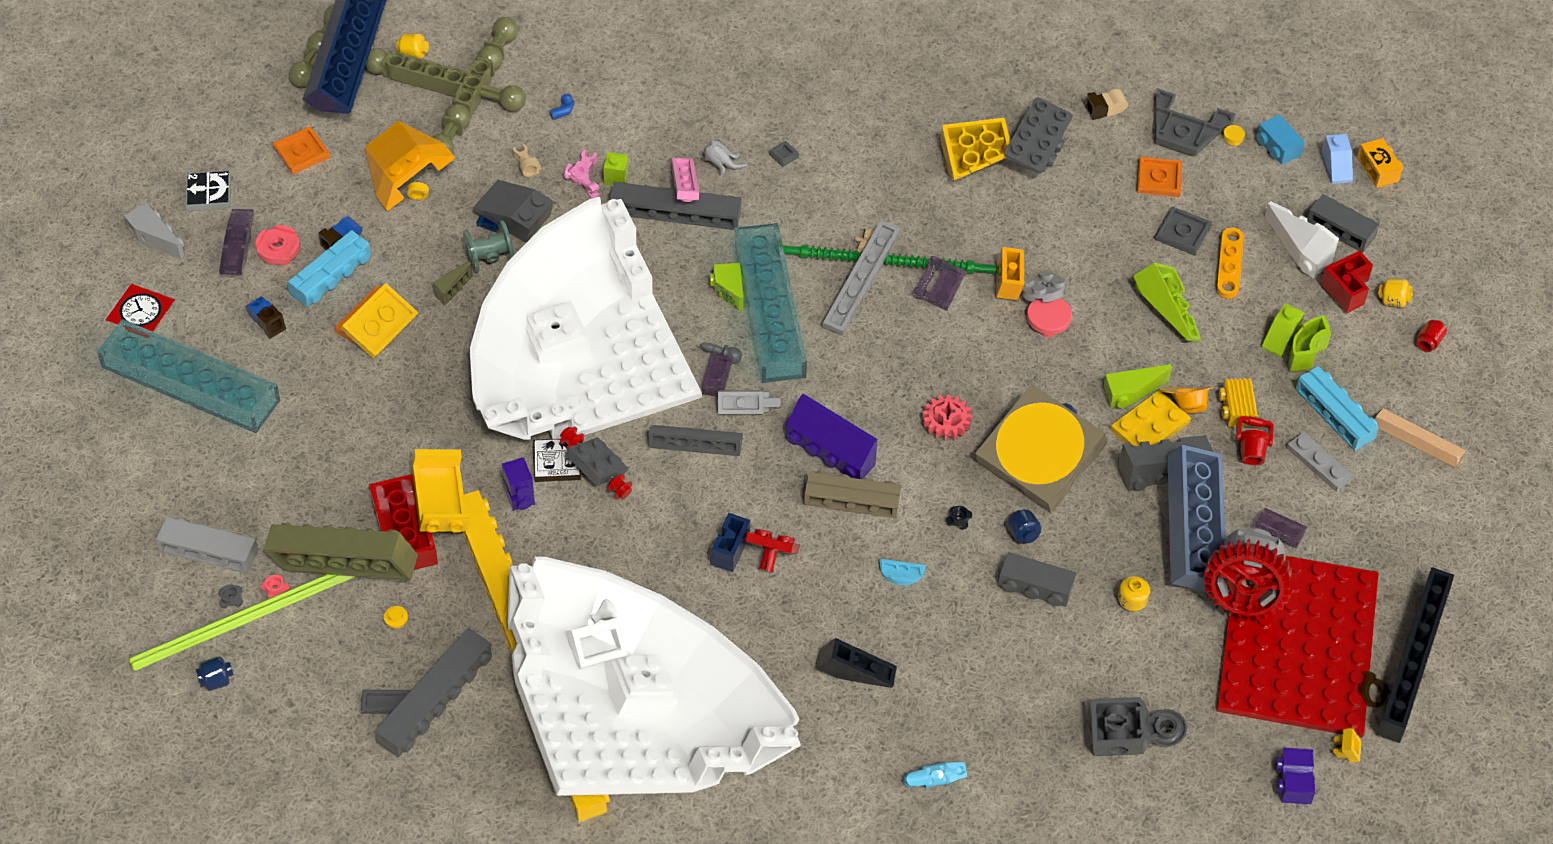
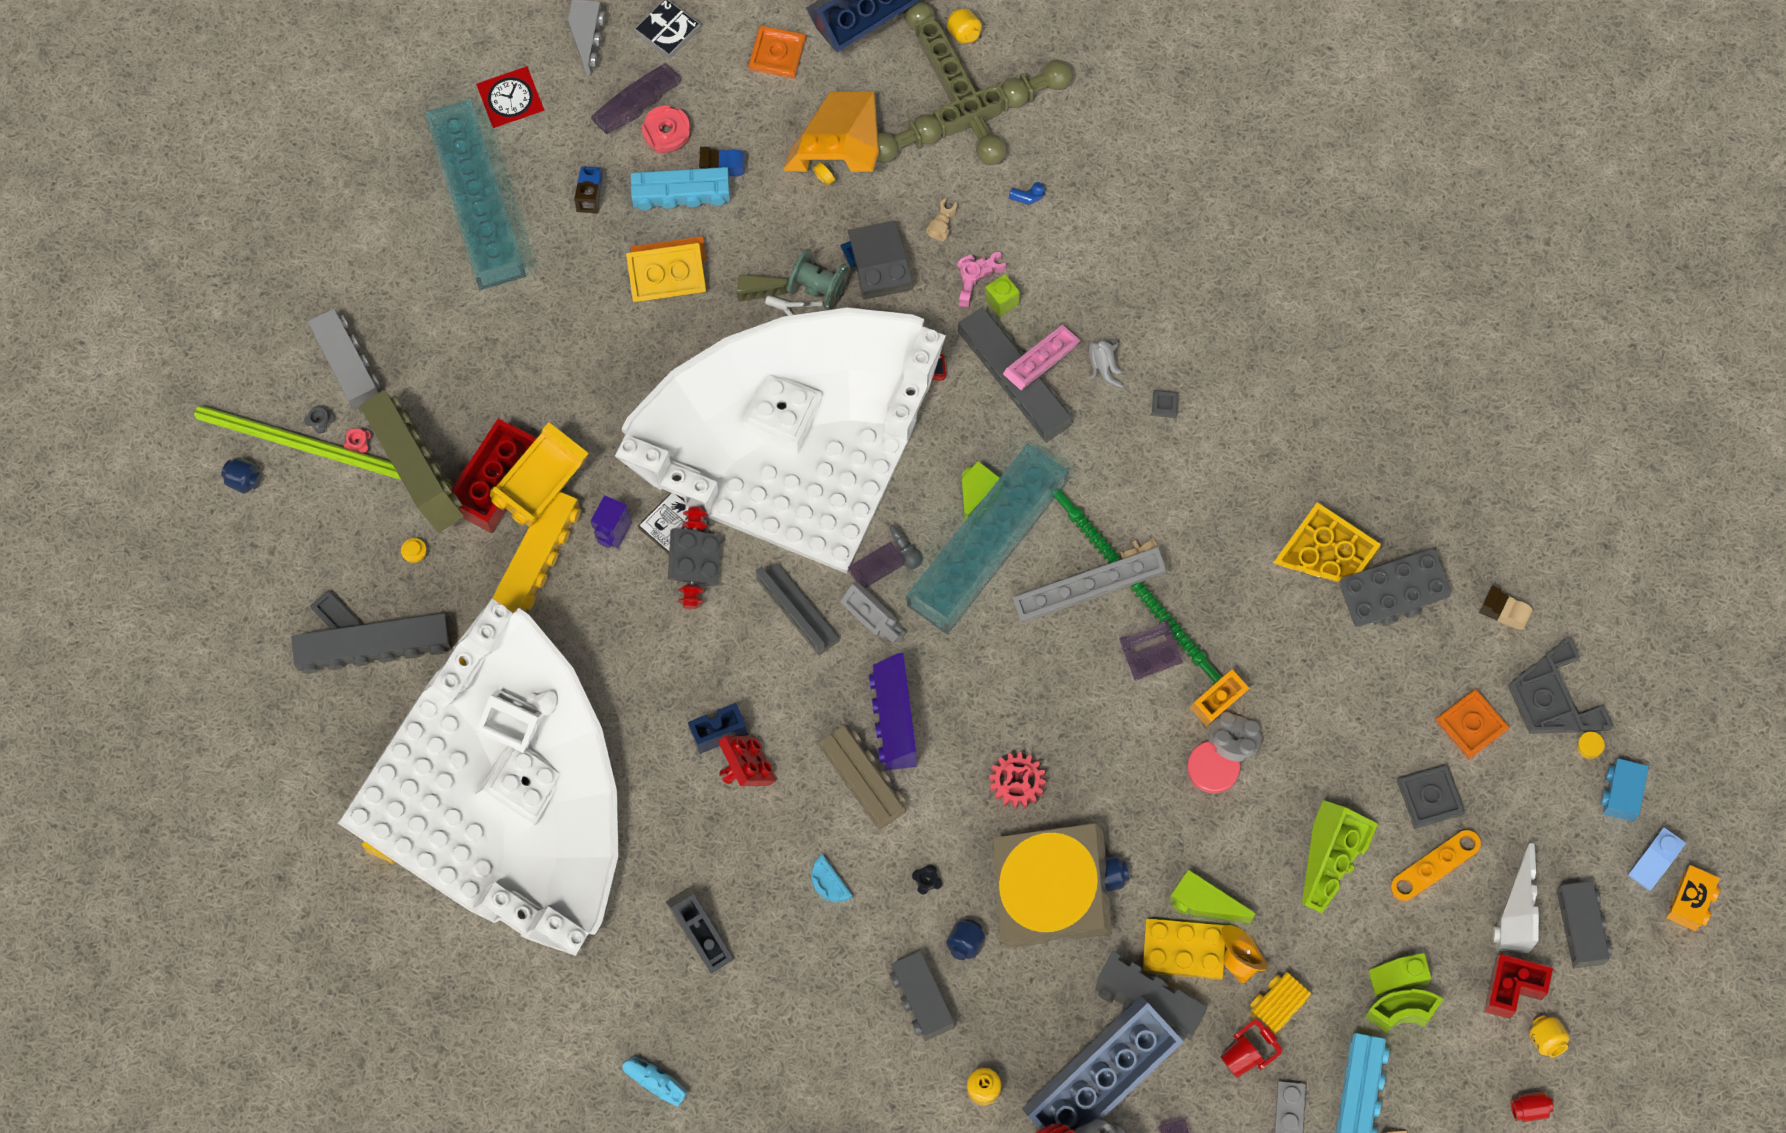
camera: 50 degrees right, 15 degrees up
none -> white plant [765,295,823,316]

